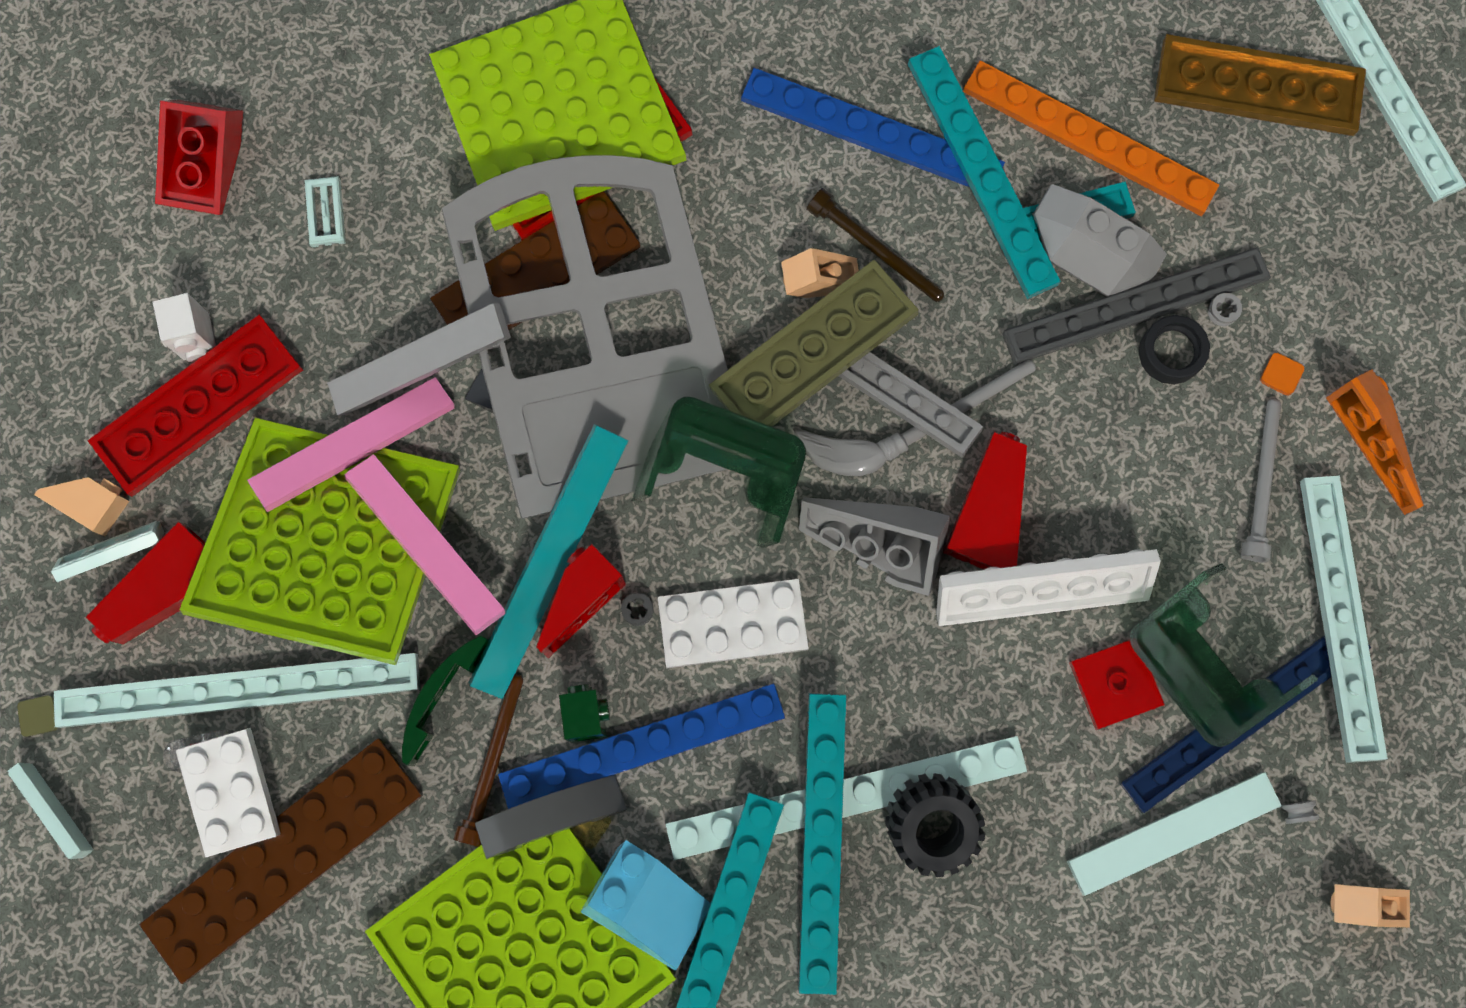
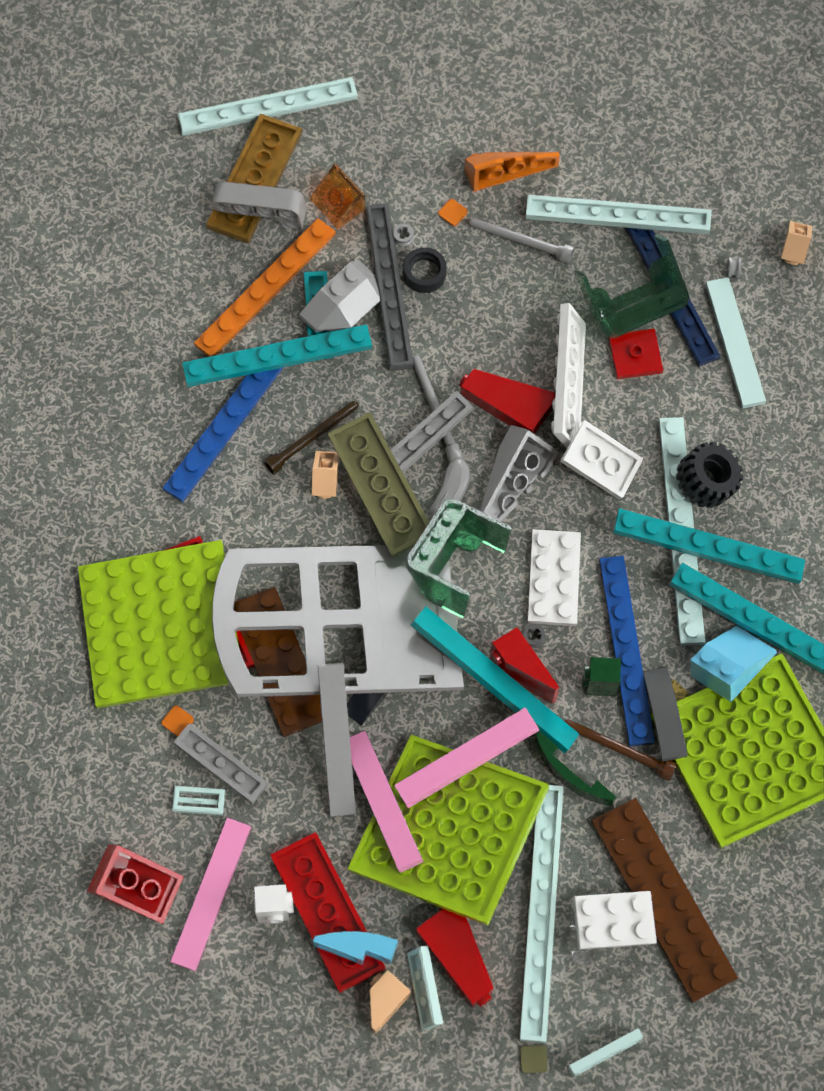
camera: 80 degrees left, 10 degrees down
none -> orange piece [162,705,194,737]
none -> bright pink tile [171,818,251,972]
none -> light grey plate [174,723,268,805]
none -> light grey beam [212,182,307,231]
none -> clear orange slope [310,164,365,229]
none -> medium azure slope [313,931,398,965]
none -> white plate [560,420,643,500]

